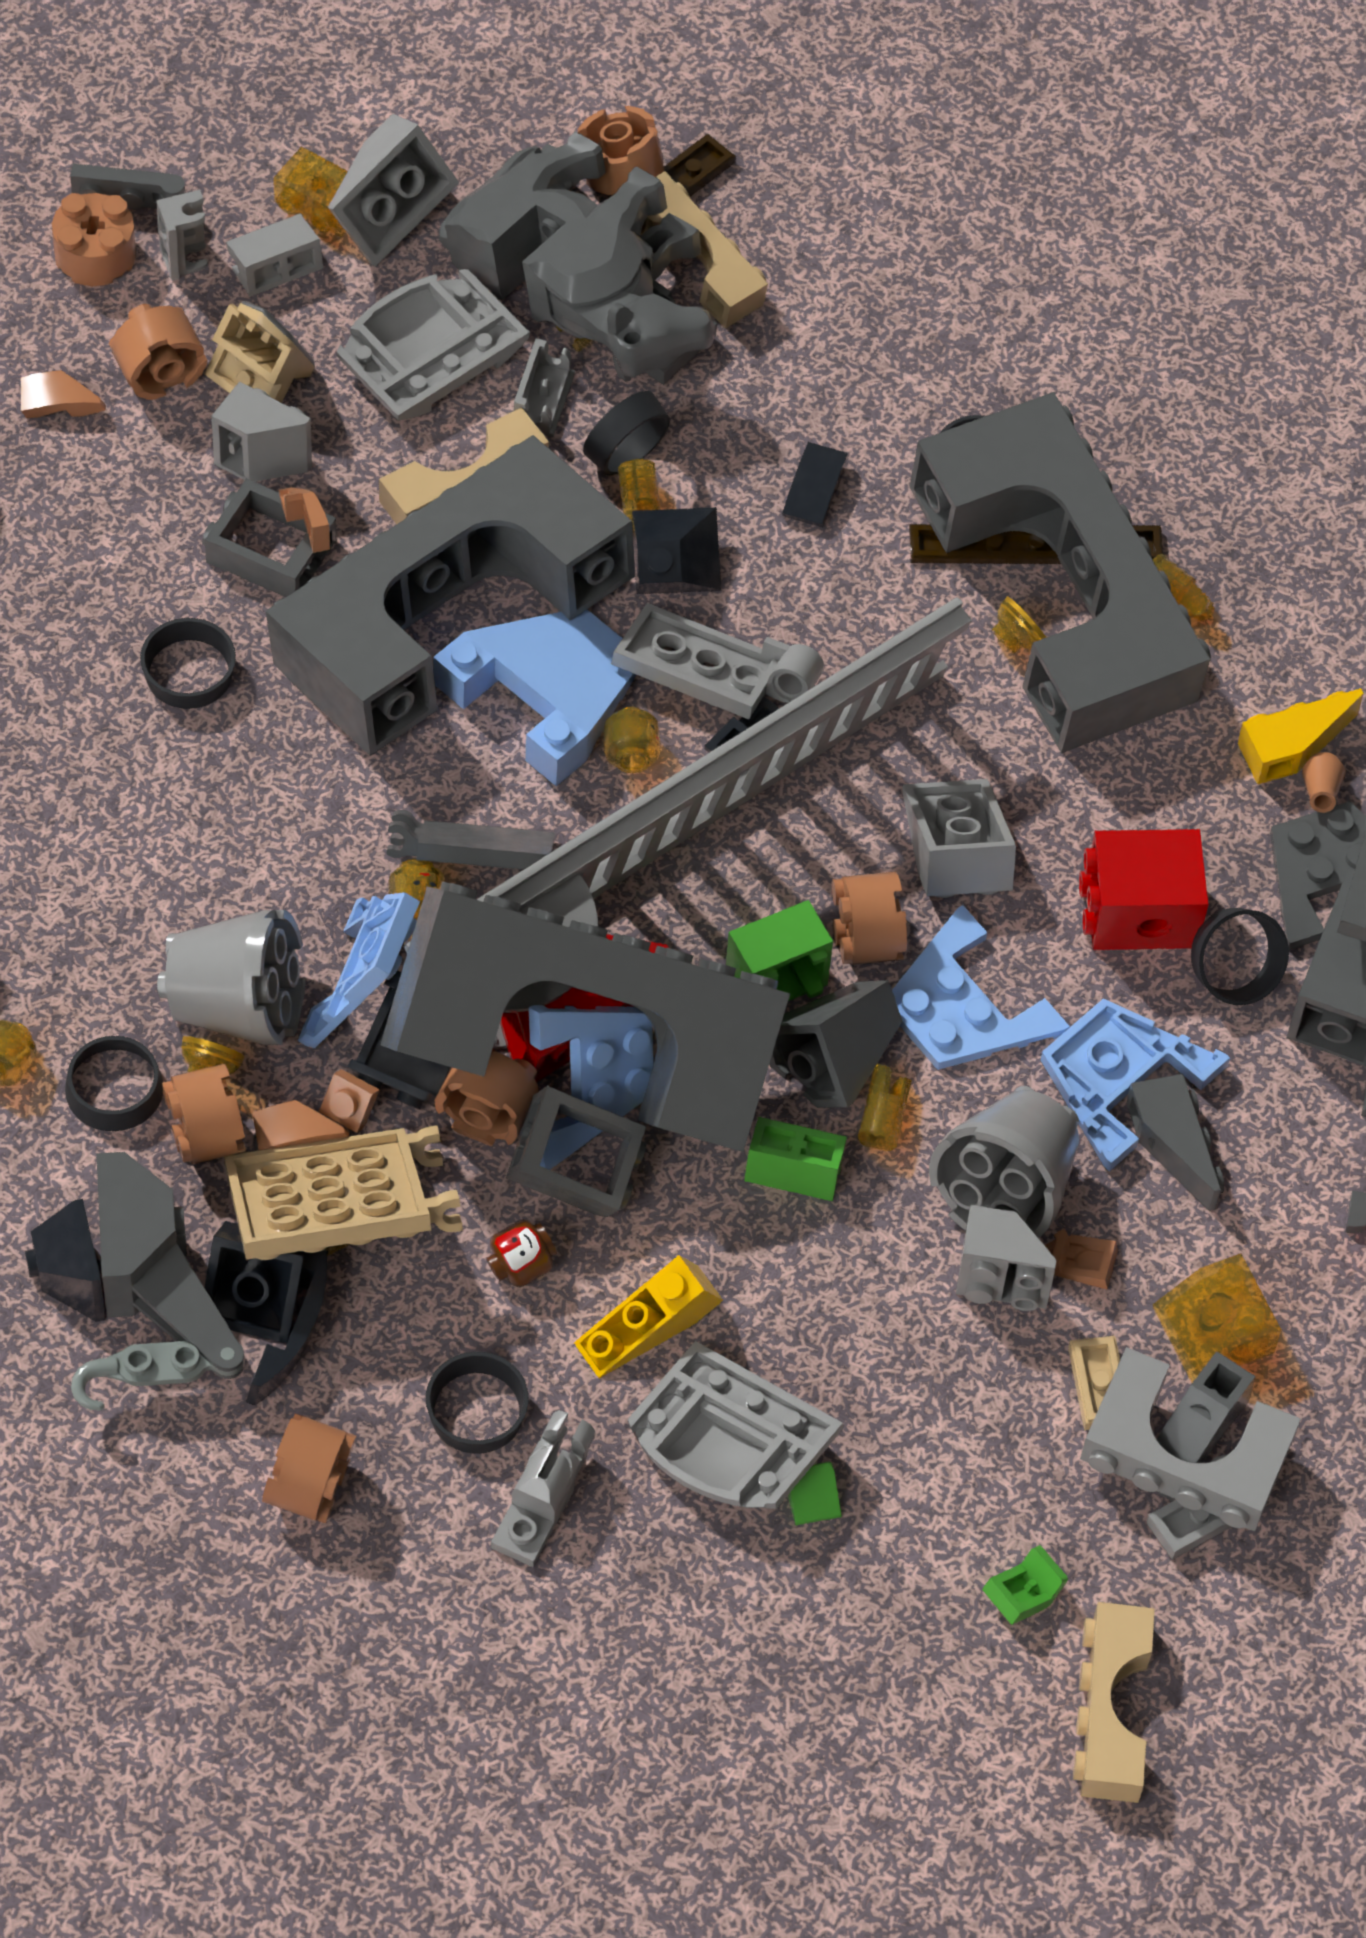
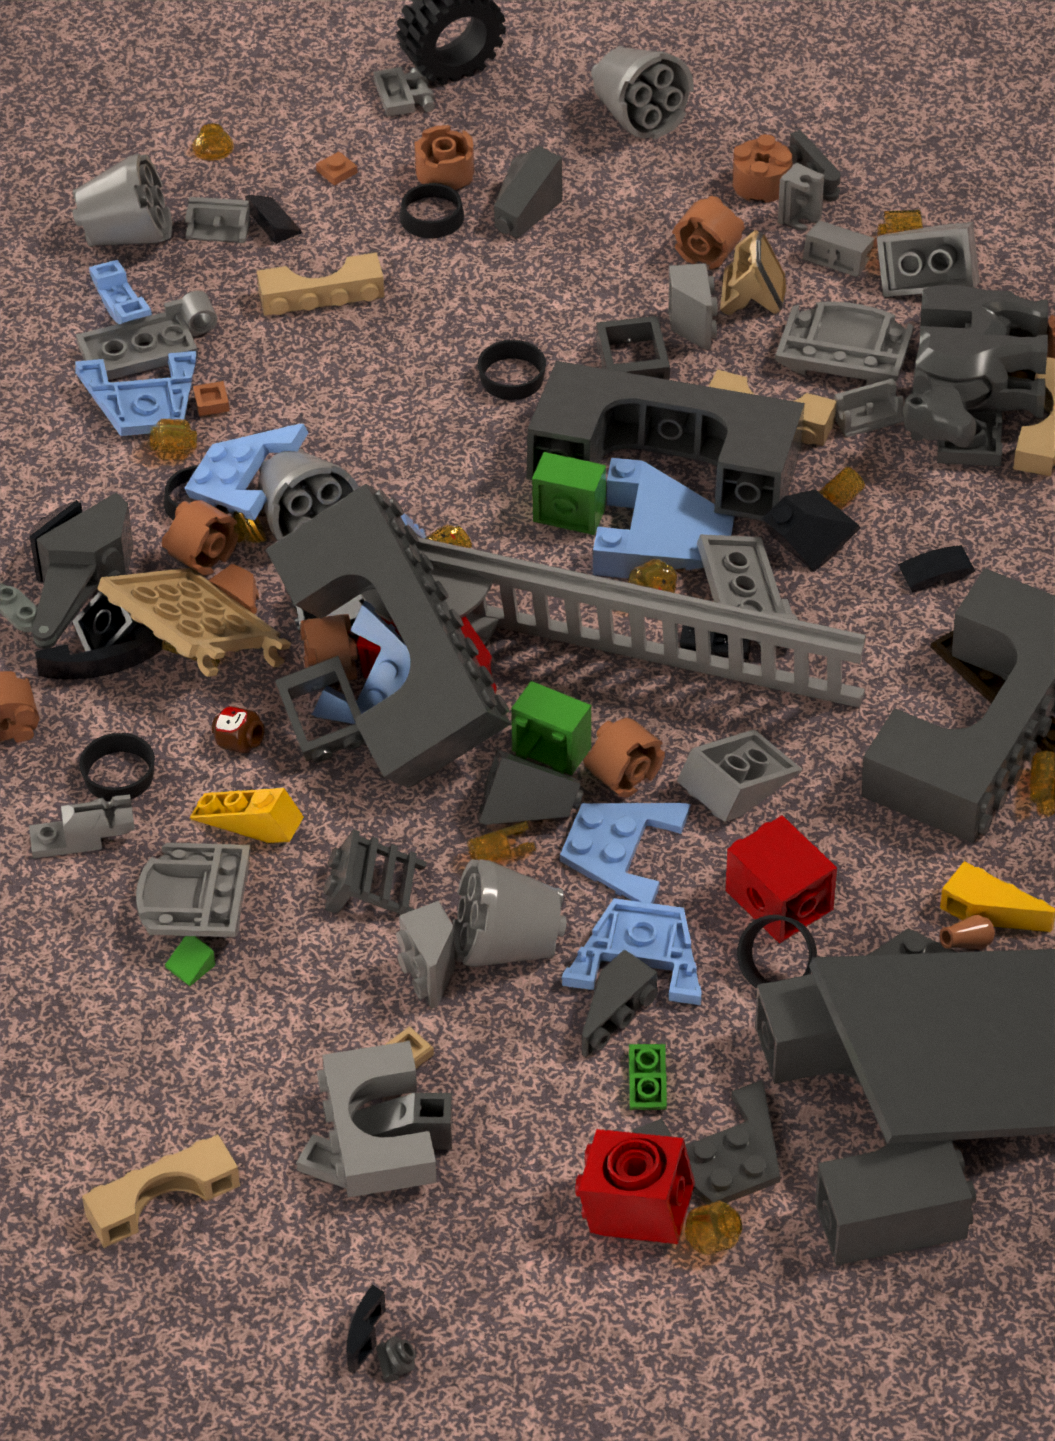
camera: 60 degrees right, 10 degrees down
nougat slope [21,370,106,418] -> none
nougat slope [278,487,330,553] -> none
nougat plate [319,1069,380,1133] -> none
dark grey tile [386,810,555,870] -> none
black tyre [583,391,670,475] -> none
bright green hinge [744,1117,847,1201] -> none
bright green bracket [982,1545,1068,1625] -> none
clear yellow piece [991,596,1047,654] -> none
nougat slope [1044,1229,1118,1289] -> none
clear yellow slope [1152,1253,1281,1383] -> none
none -> light blue wing [184,424,308,520]
none -> dark grey plate [323,829,427,915]
none -> bright green container [532,452,606,535]
none -> bright green slope [629,1044,667,1110]

